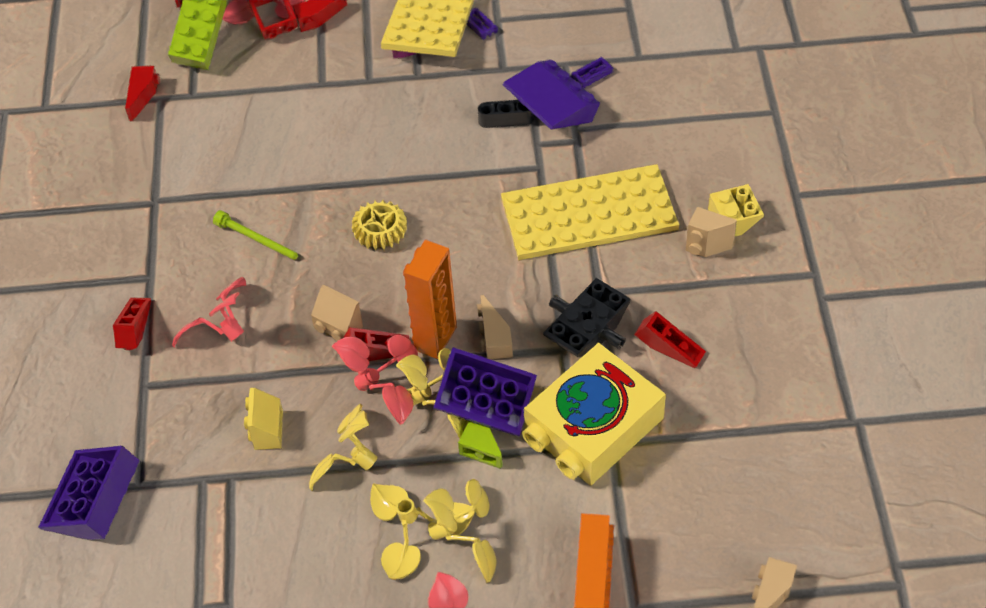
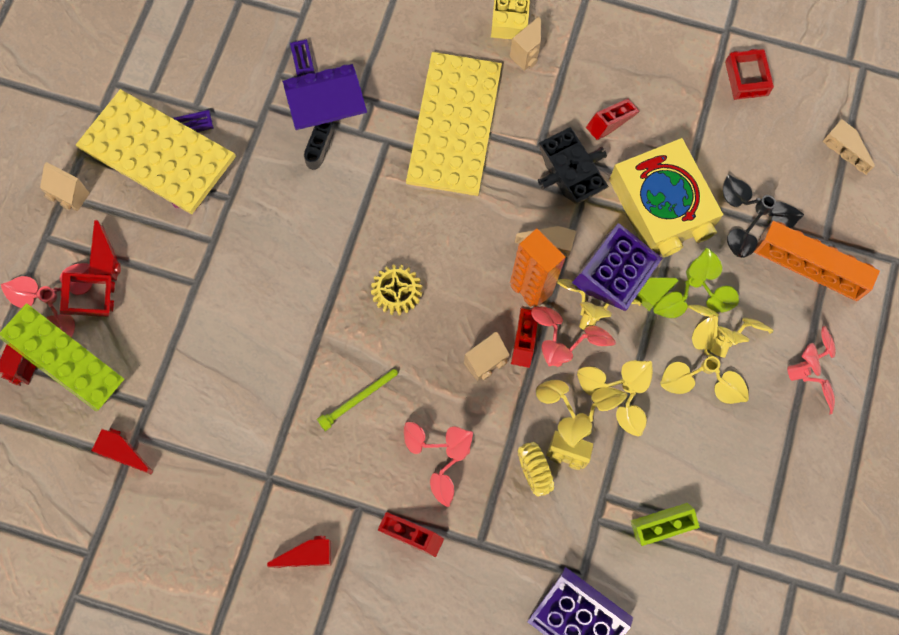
camera: 75 degrees left, 20 degrees up
none -> red slope [267,536,331,568]
none -> light yellow gear [518,442,554,497]
none -> light yellow plant [536,380,627,448]
none -> lime brick [630,503,700,546]
none -> lime plant [653,248,739,318]
none -> black plant [723,175,804,258]
none -> red window [725,49,774,100]

